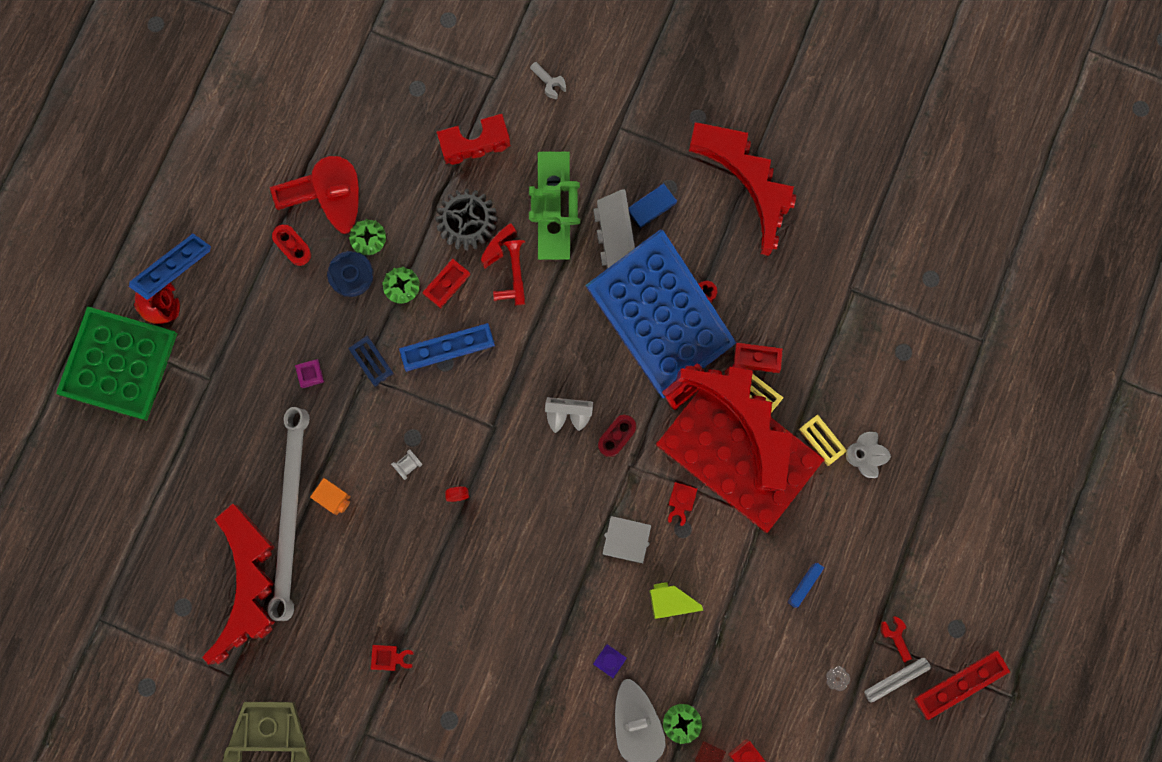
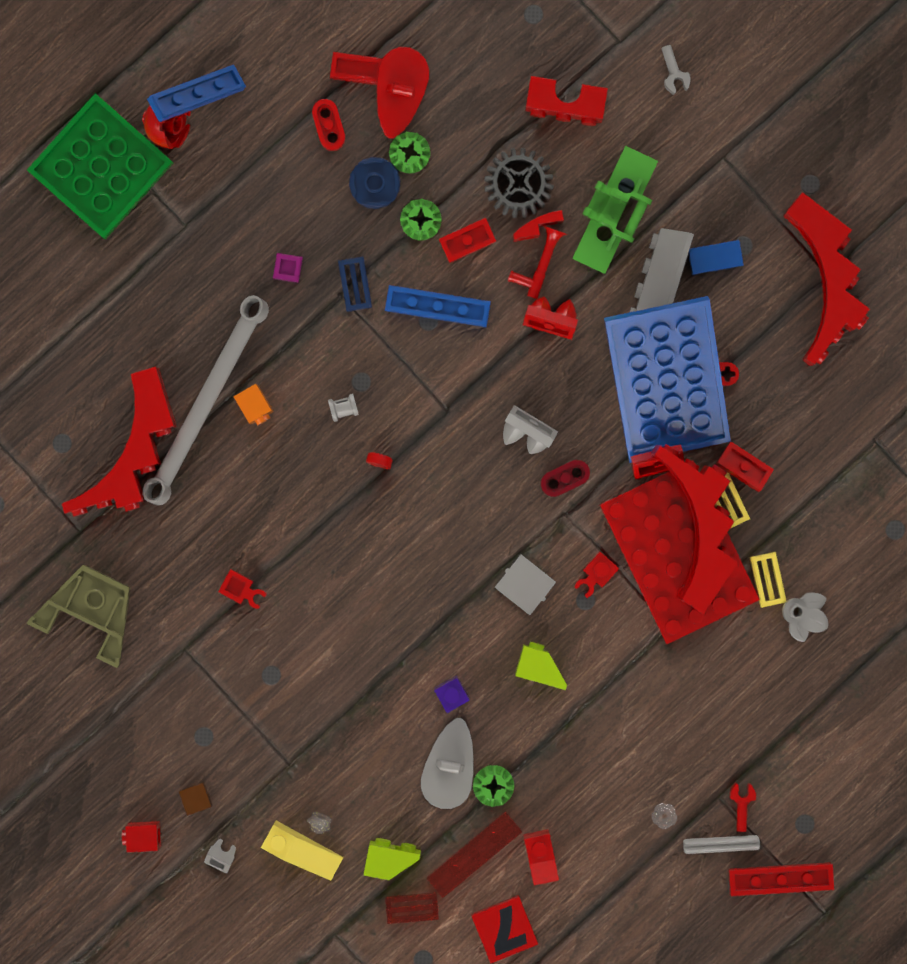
camera: 25 degrees right, 10 degrees up
blue tile [788,563,825,608] -> none
none -> red tile [522,296,578,340]

